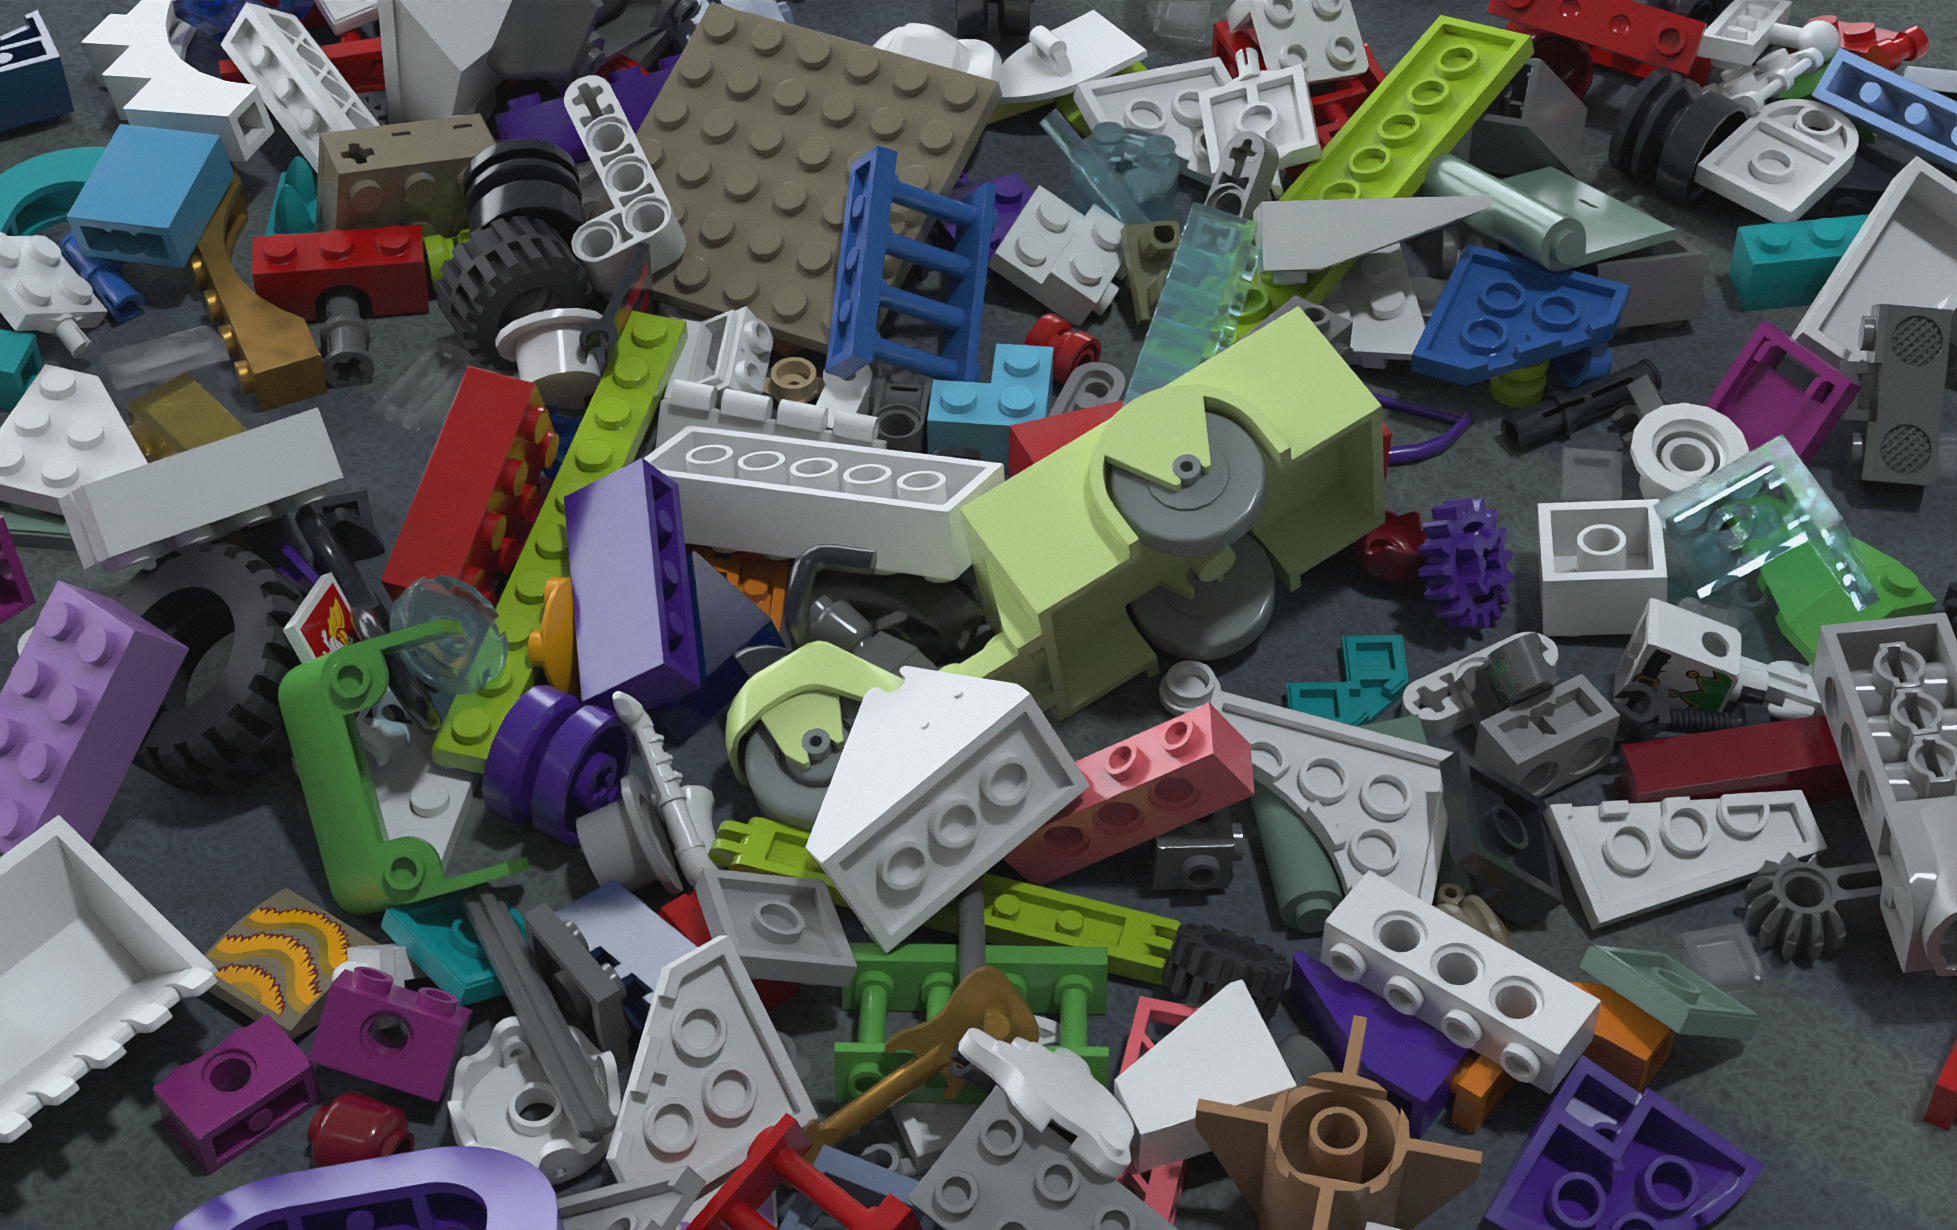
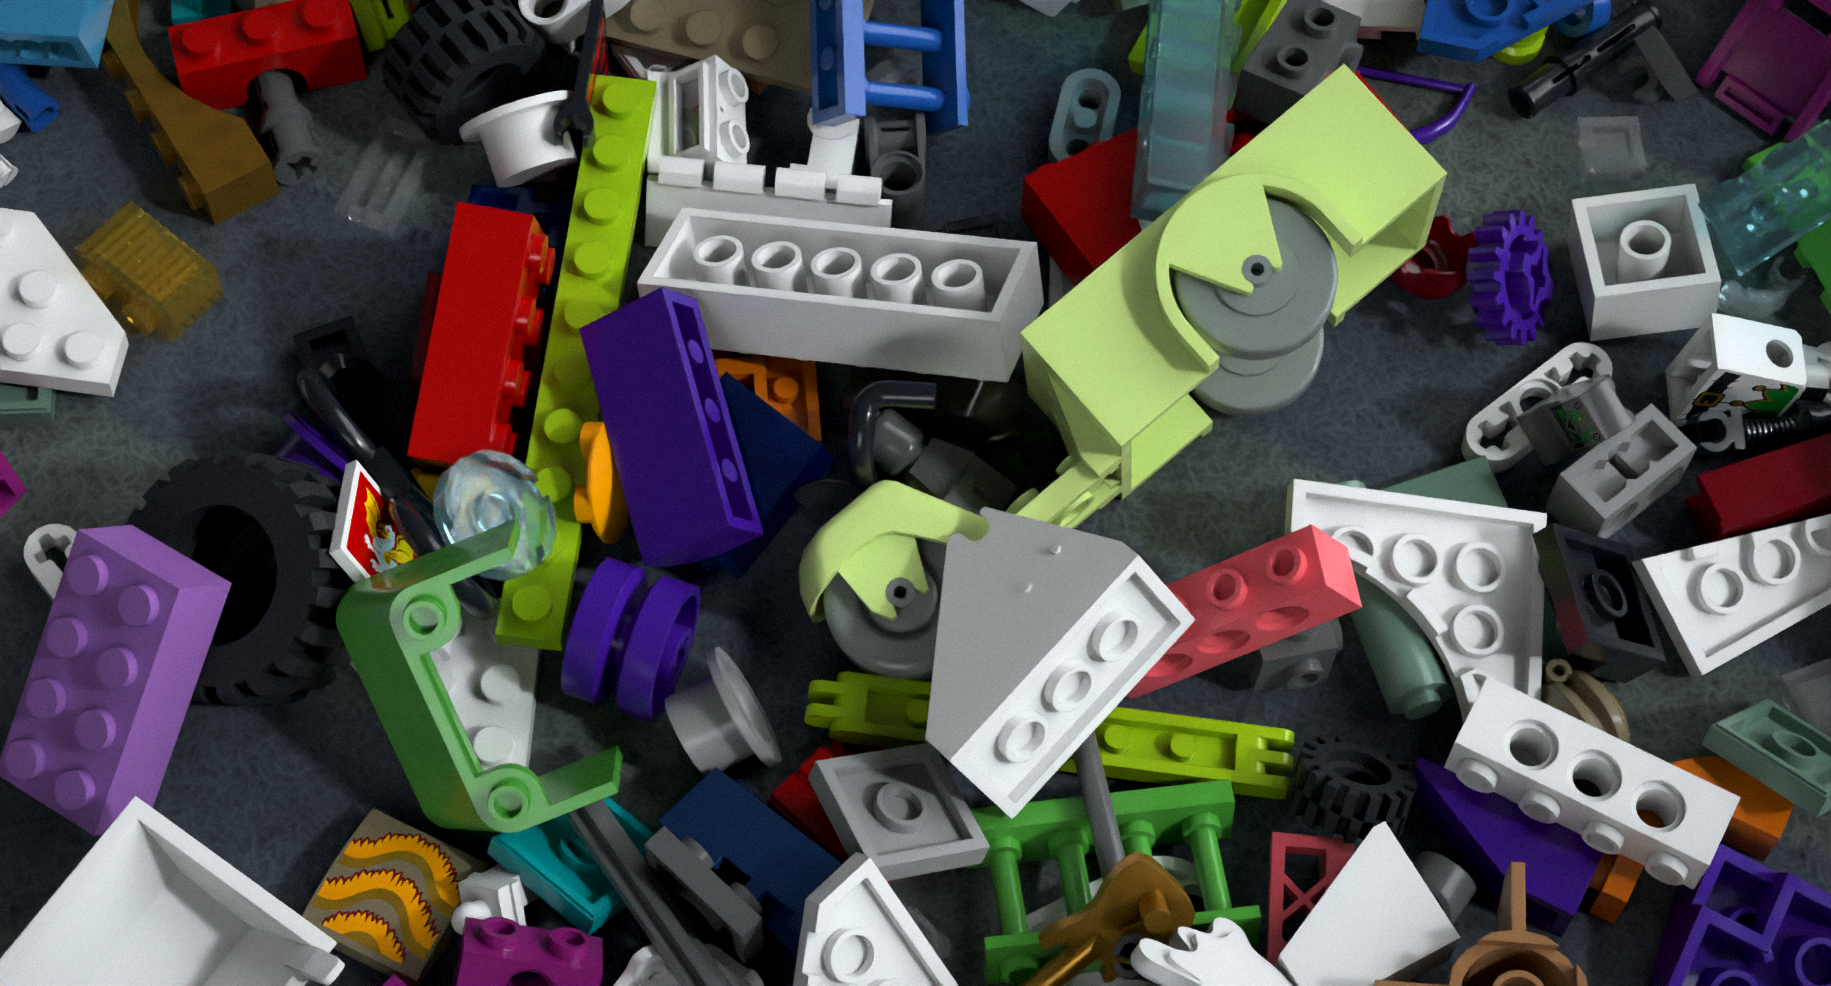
camera: 10 degrees left, 15 degrees up
white piece [58,407,343,575] -> none
clear plate [99,325,230,391] -> none
white piece [612,691,724,888] -> none
tan plate [762,357,823,404] -> none
medium azure brick [927,343,1053,473] -> none
red wheel [1024,313,1102,385] -> none
white plate [1159,660,1221,716] -> none
teal tile [1285,635,1409,727] -> none
white piece [1630,403,1749,517] -> none

